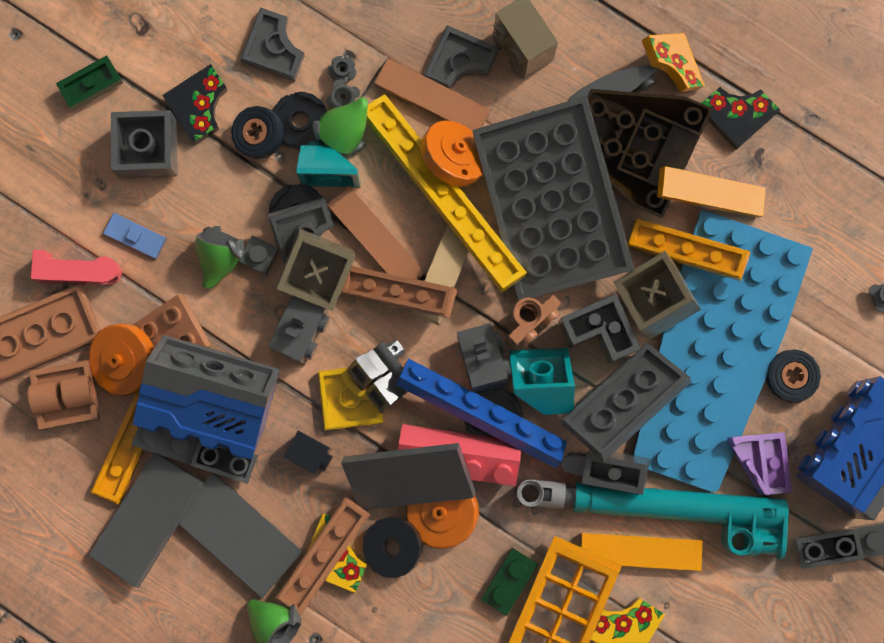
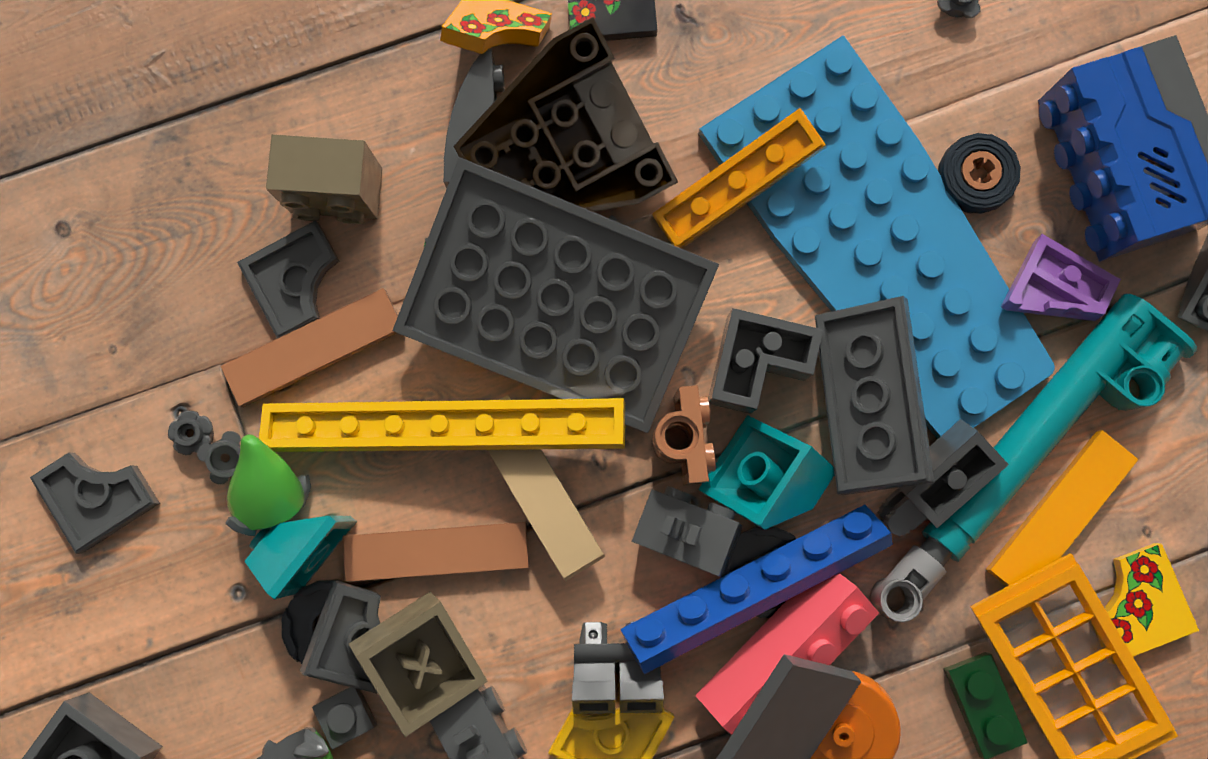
camera: 50 degrees left, 0 degrees up
black tile [162,64,228,145] -> none
black bush [231,106,284,159] -> none
black tile [273,91,327,150] -> none
nougat tile [340,266,457,319] -> none
orange wheel [420,120,484,187] -> none
dark tan brick [613,251,701,340] -> none
light orange tile [657,166,765,218] -> none

